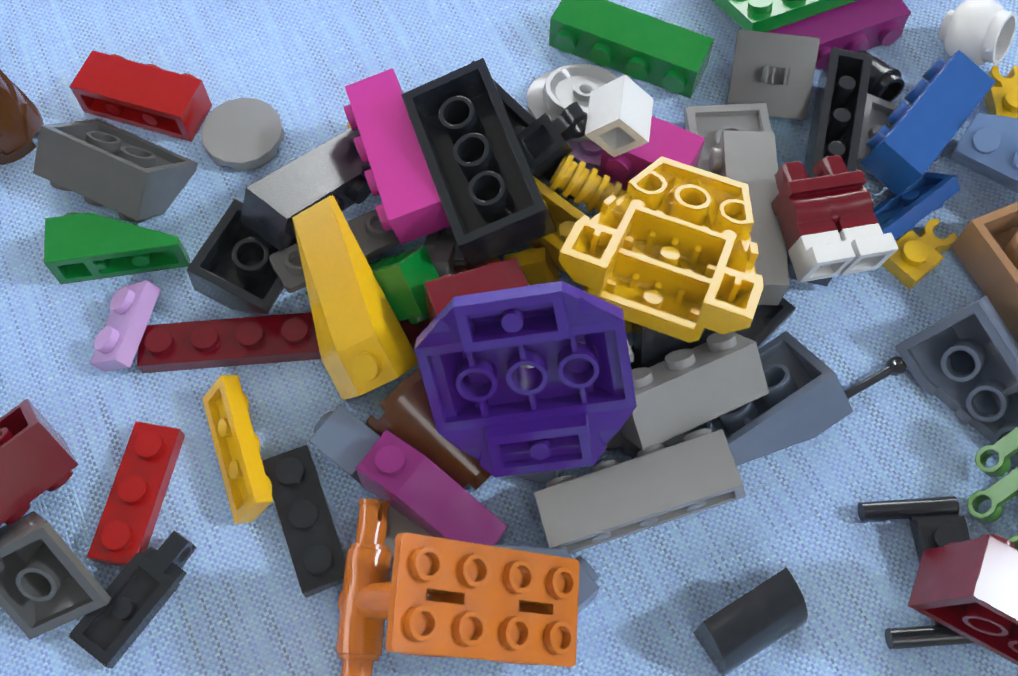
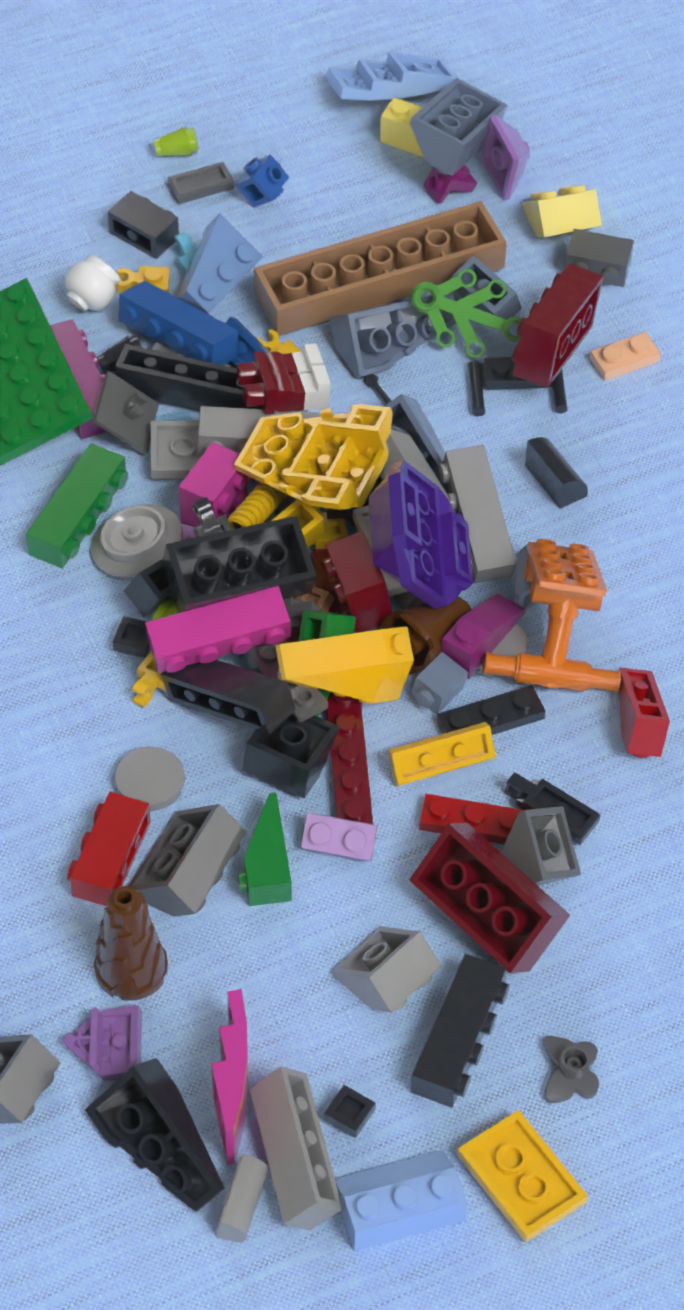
camera: 90 degrees left, 10 degrees down
white brick [585,75,653,157] -> none

